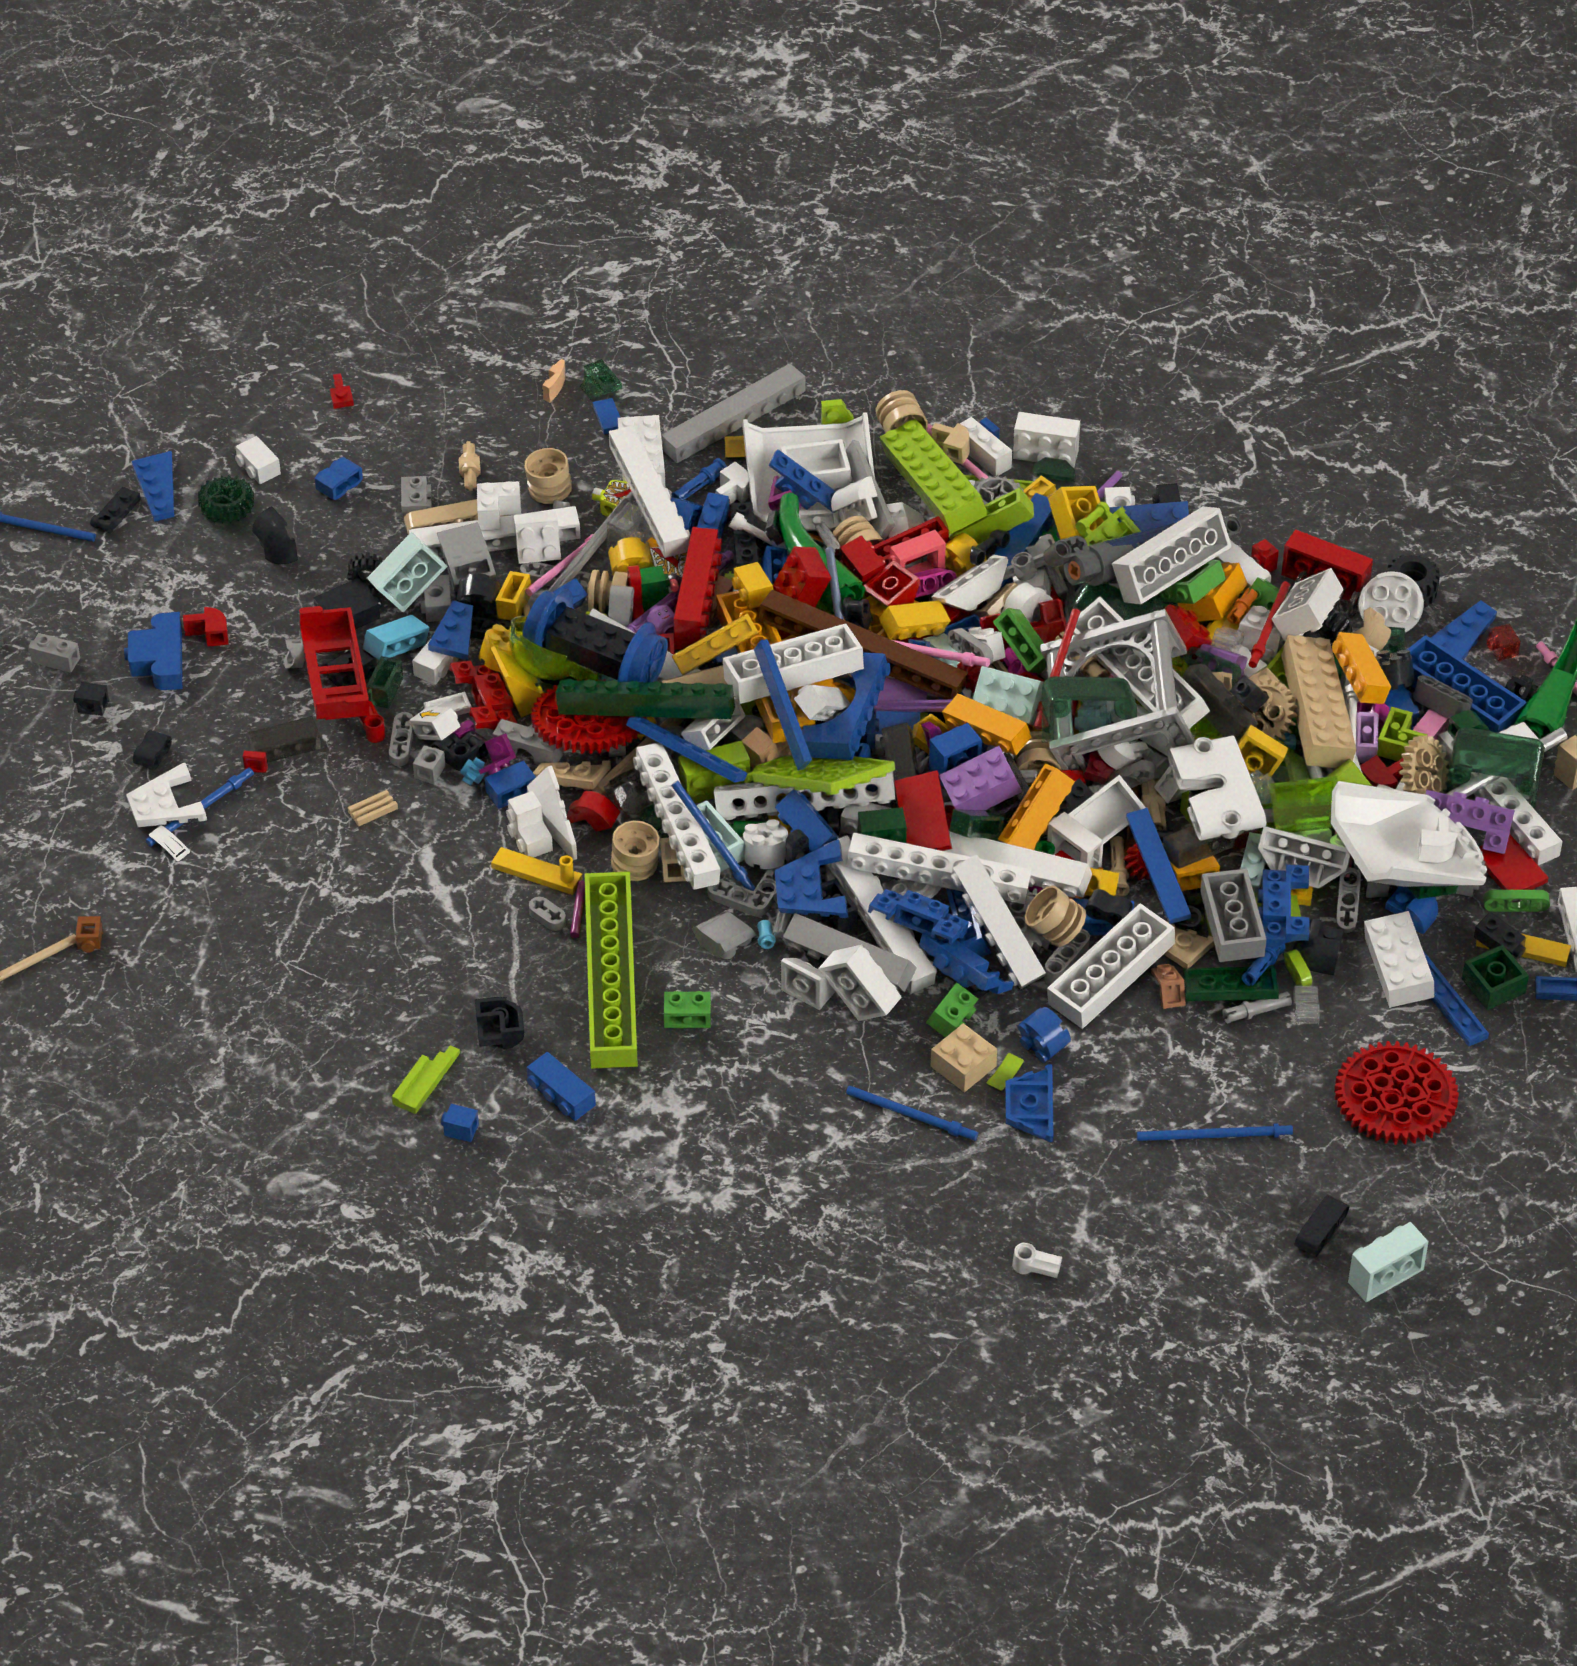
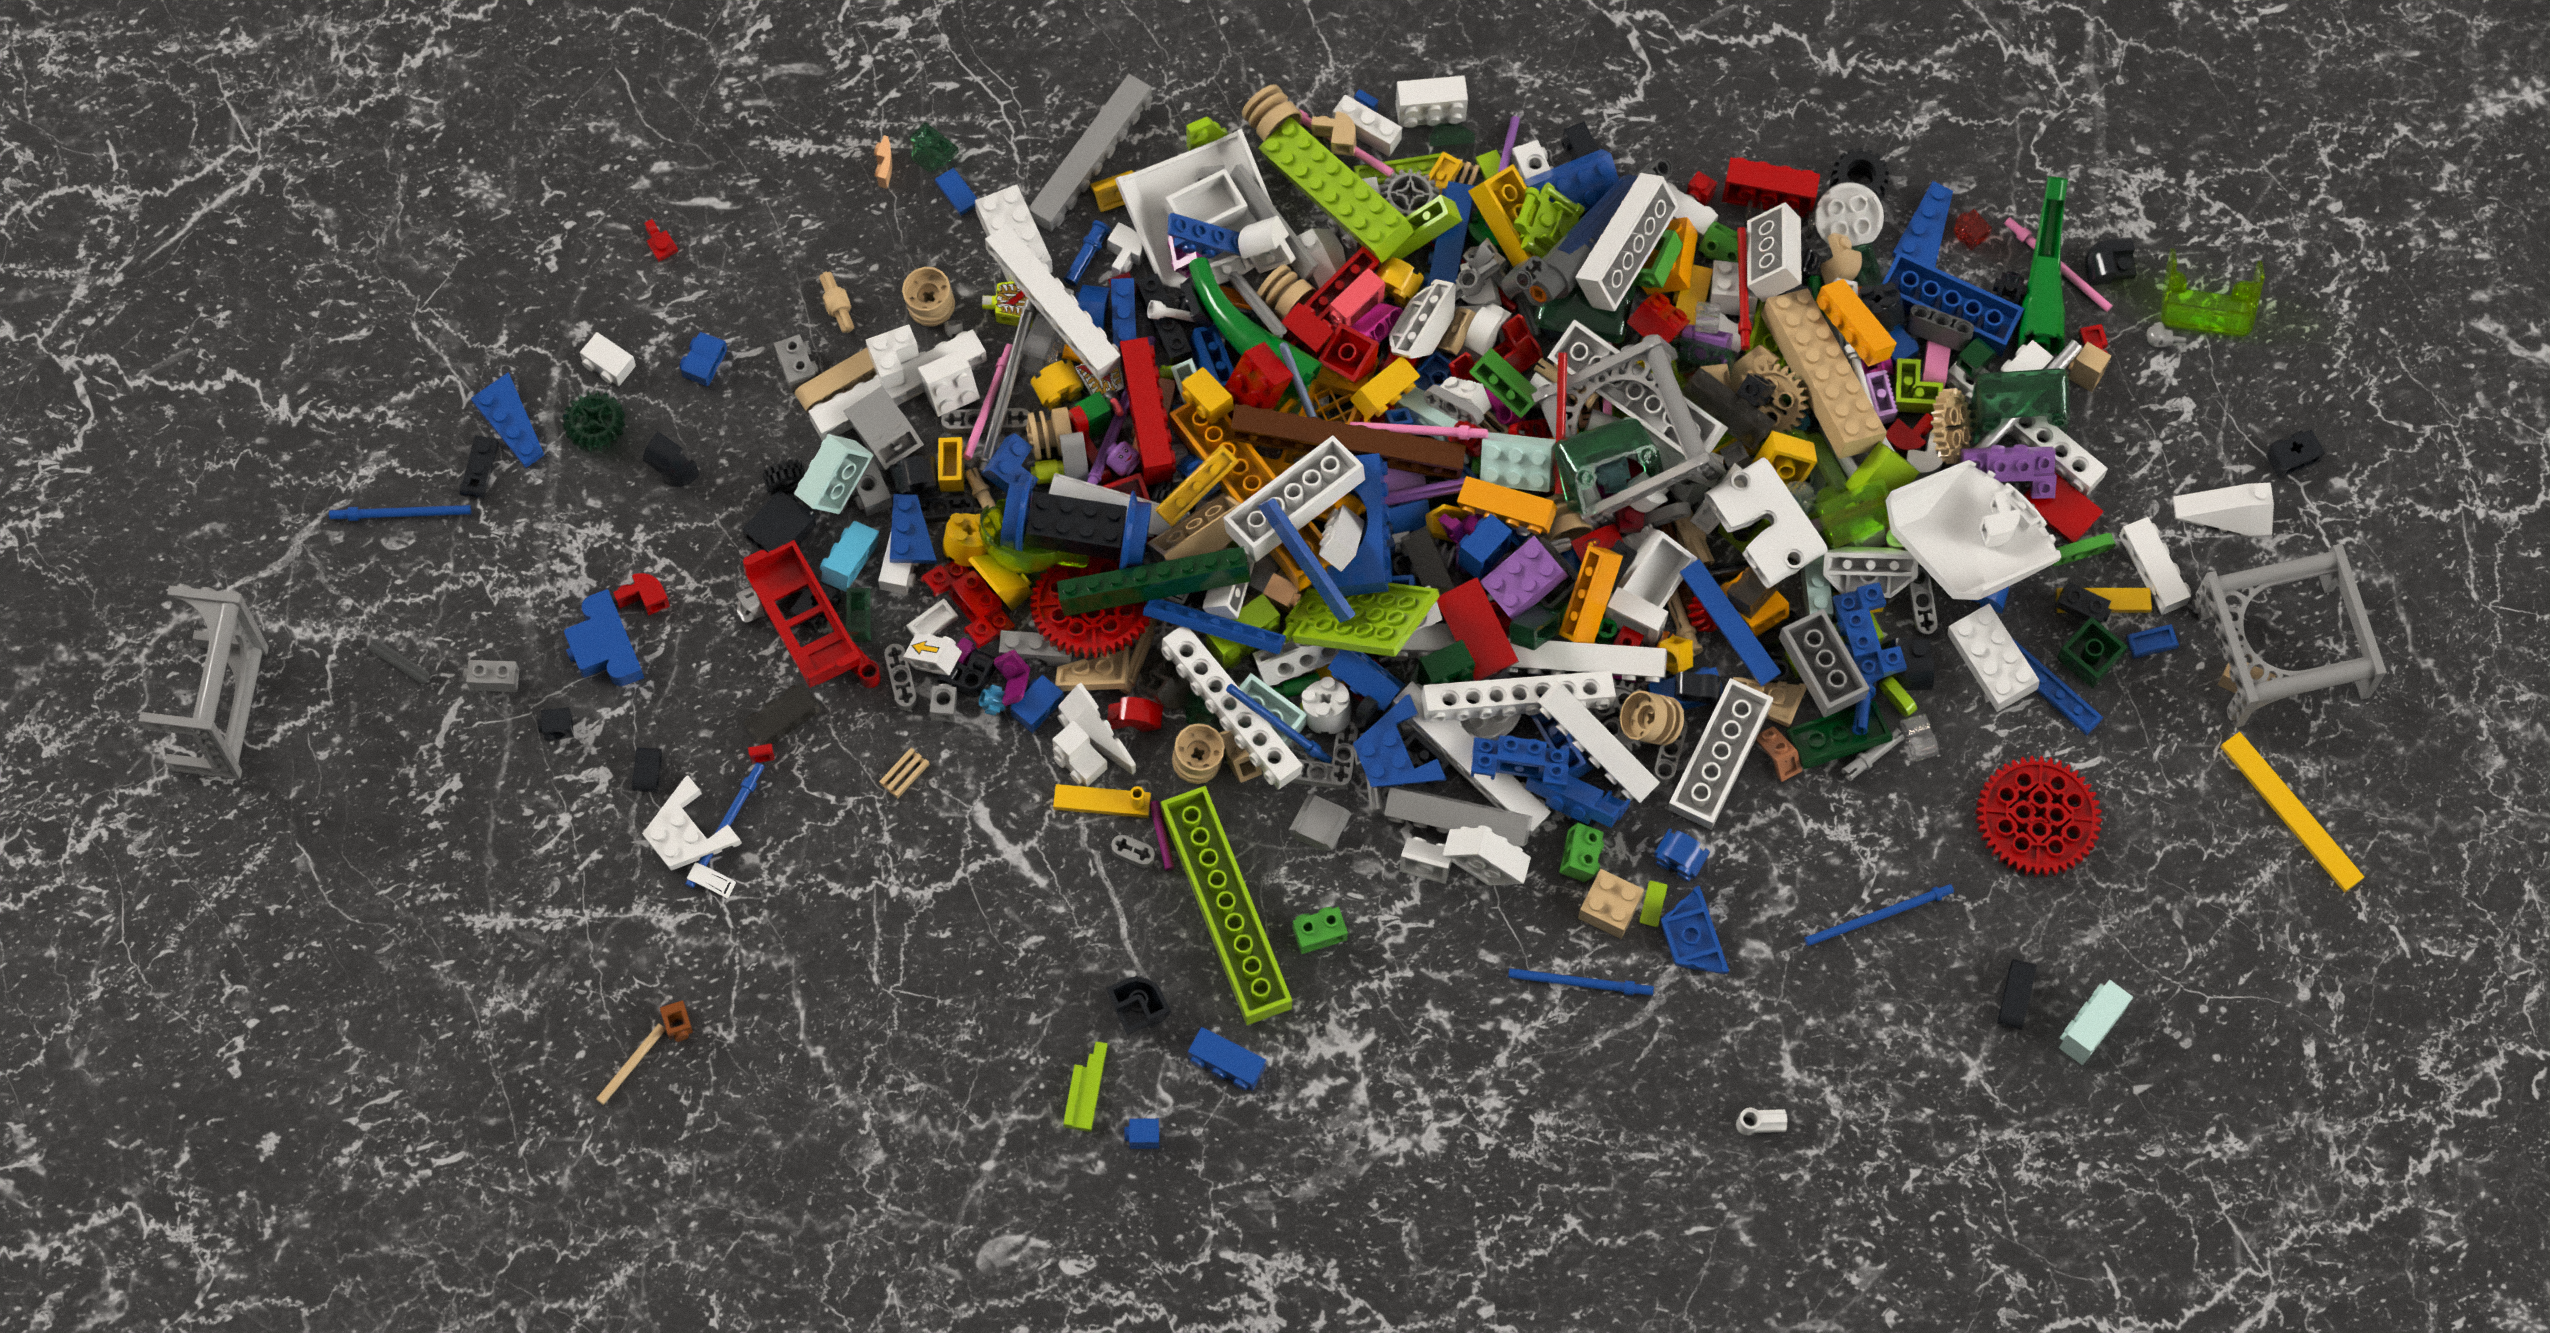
camera: 20 degrees left, 20 degrees up
medium azure pin [757,920,776,949] -> none
black piece [842,597,873,630] -> none
black bar [970,529,1010,566] -> none
orange pin [1227,588,1258,624] -> none

